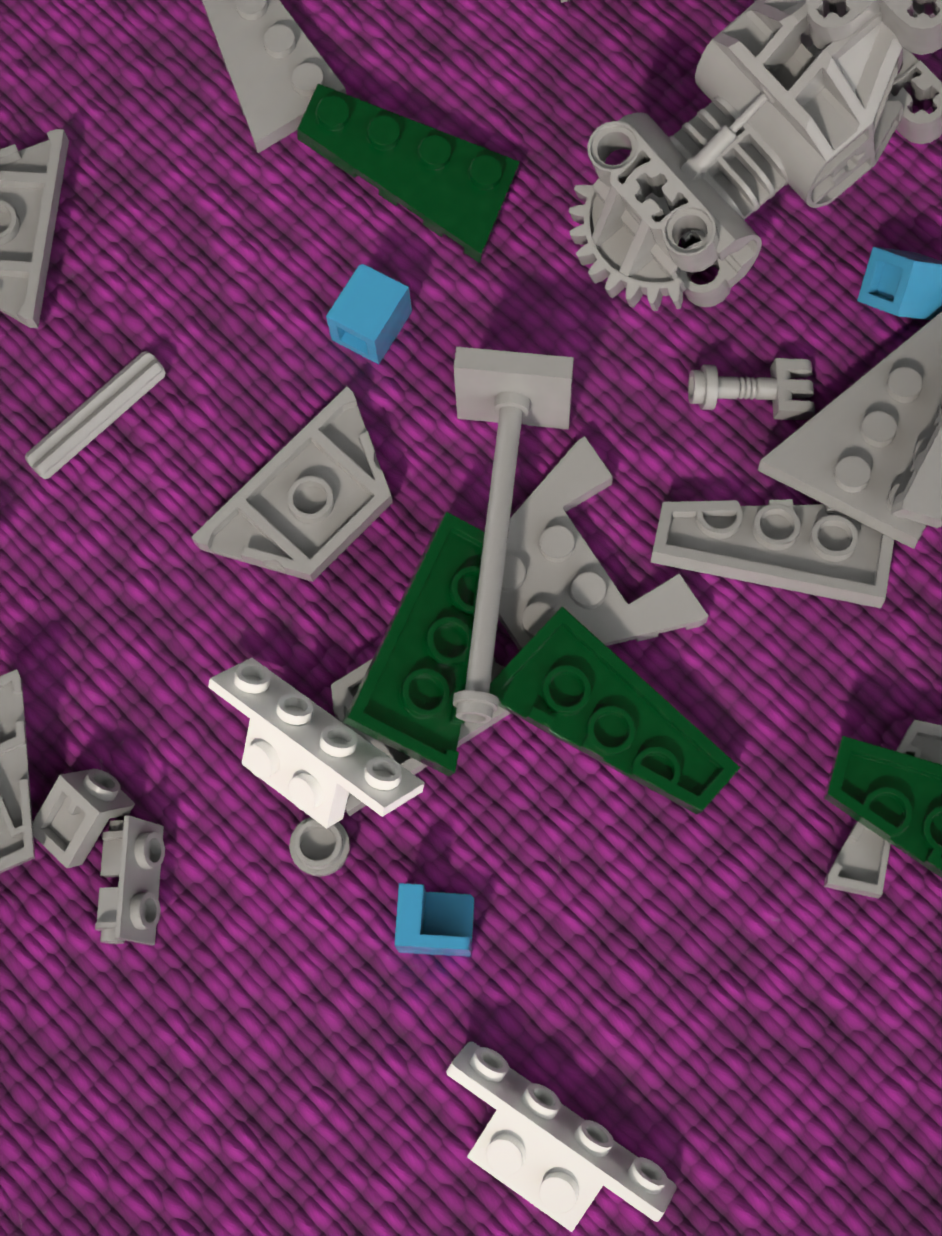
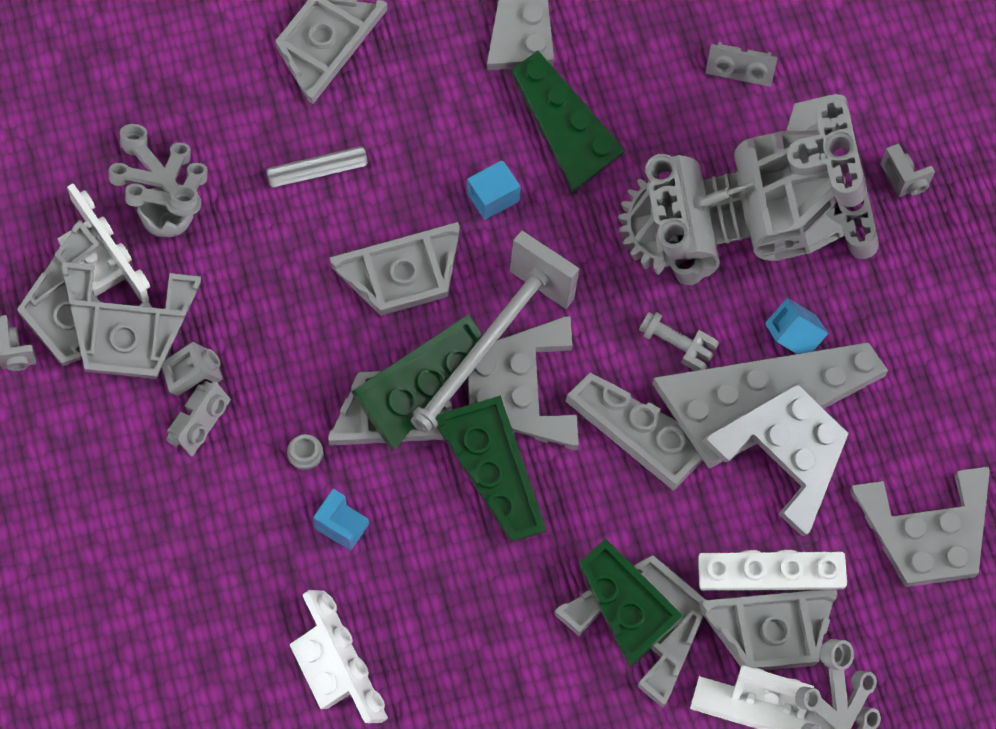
camera: 20 degrees right, 5 degrees down
white bracket [208,658,425,829] -> none

